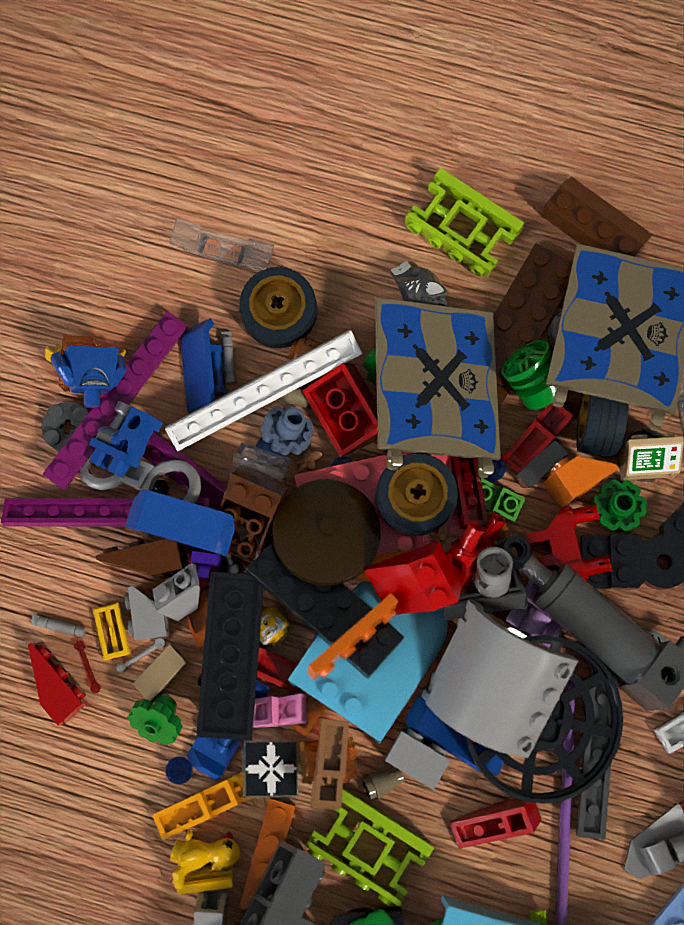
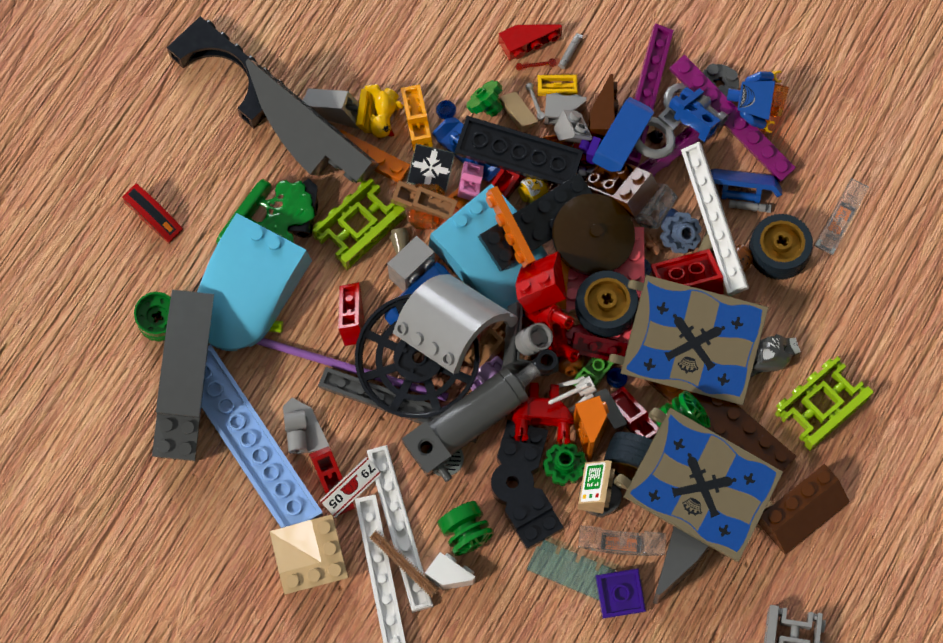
camera: 100 degrees right, 10 degrees down
none -> white plant [548,376,597,413]

